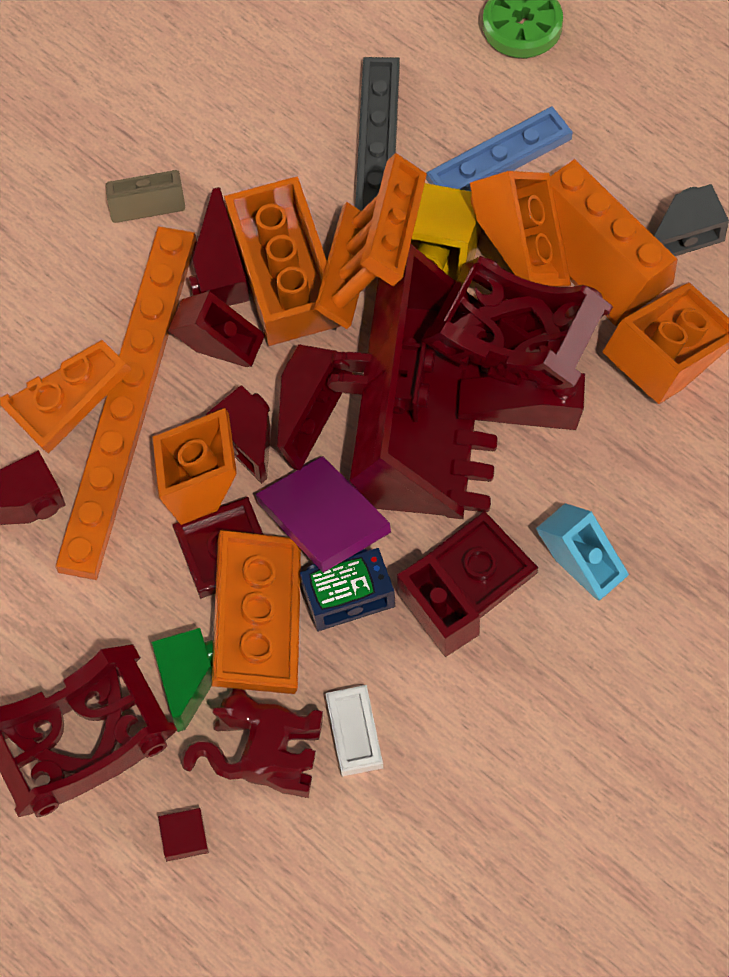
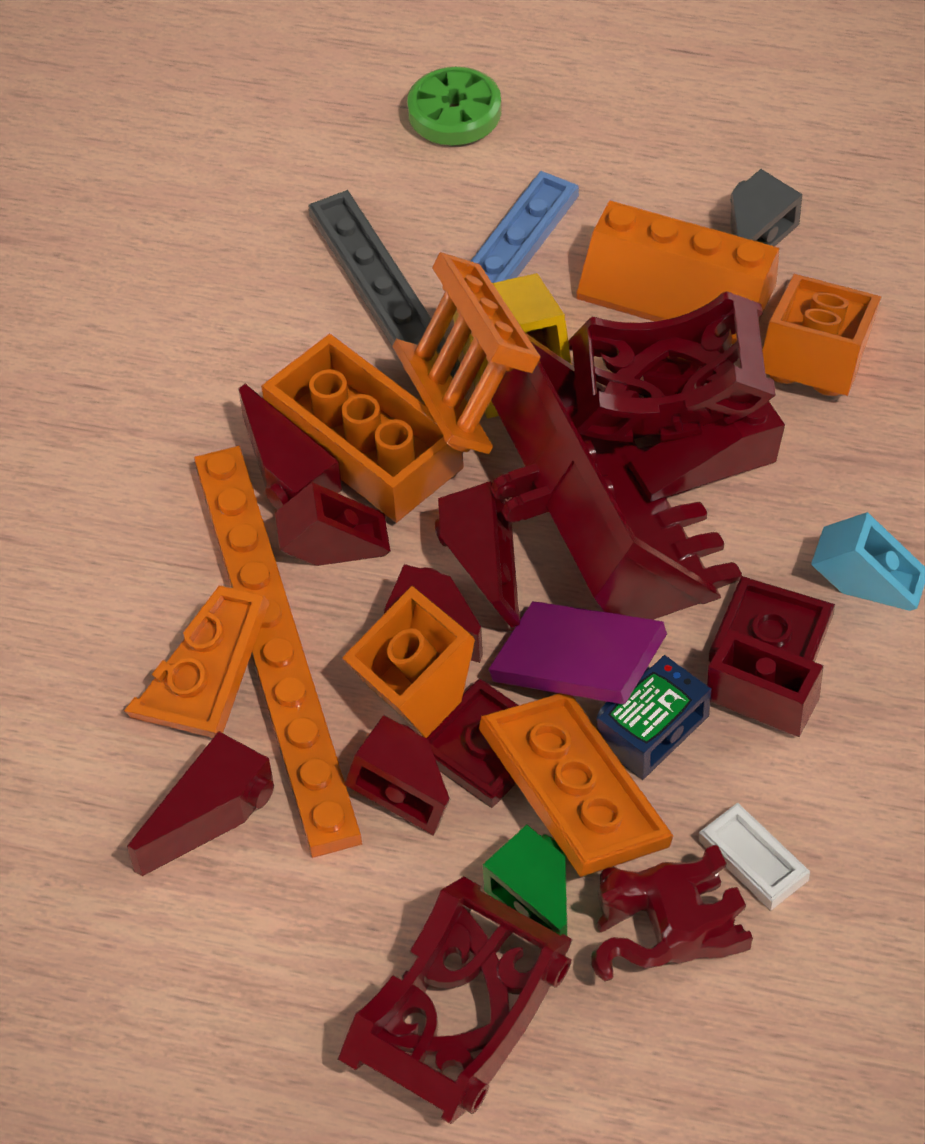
camera: 30 degrees left, 10 degrees down
dark tan slope [106,170,185,223] -> none
dark red tile [158,808,209,862] -> none
orange slope [470,171,571,287] -> none
none -> dark red slope [344,715,450,836]

